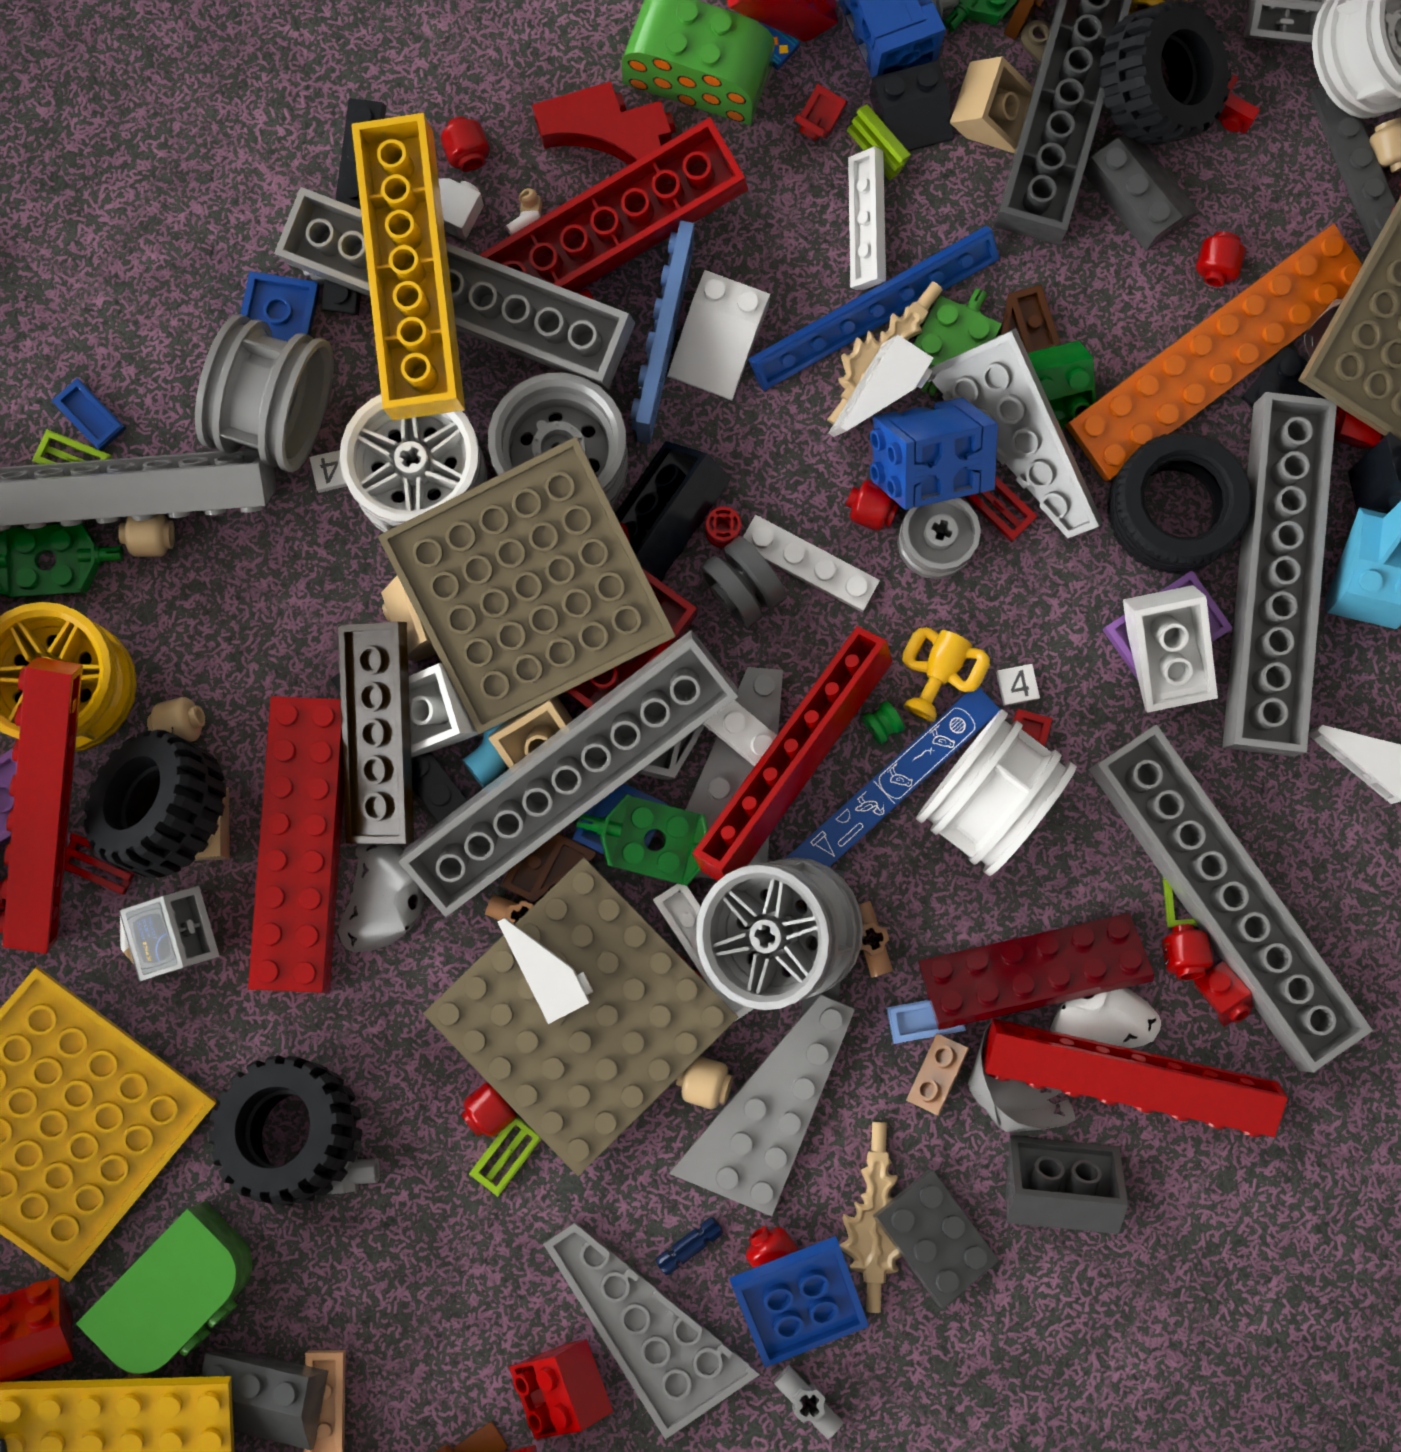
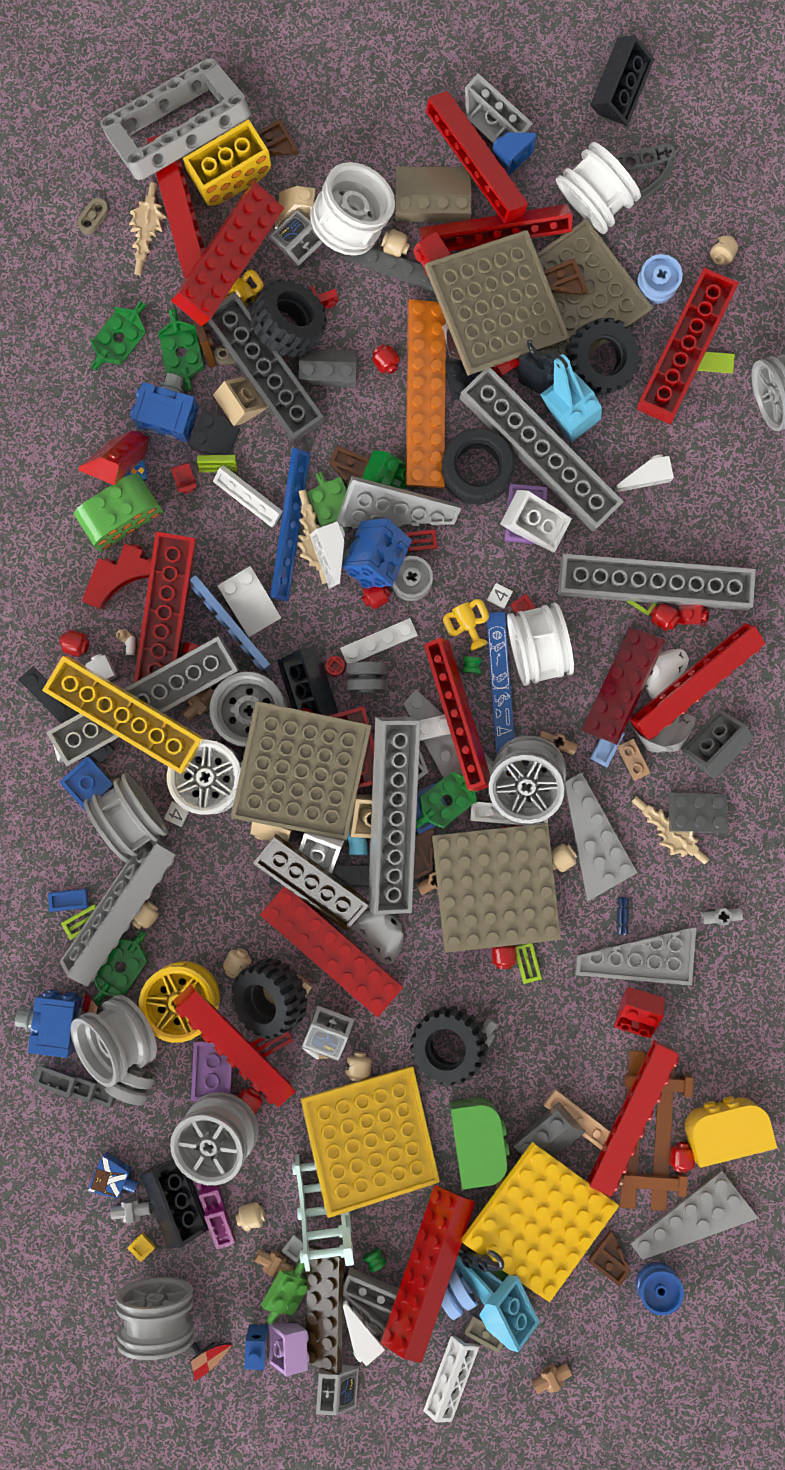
camera: 50 degrees left, 5 degrees up
white slope [498,918,593,1024] -> none
blue plate [729,1236,869,1368] -> none
red head [746,1226,799,1268] -> none
none -> medium nougat axle [182,686,215,721]
none -> tan head [345,1051,372,1081]

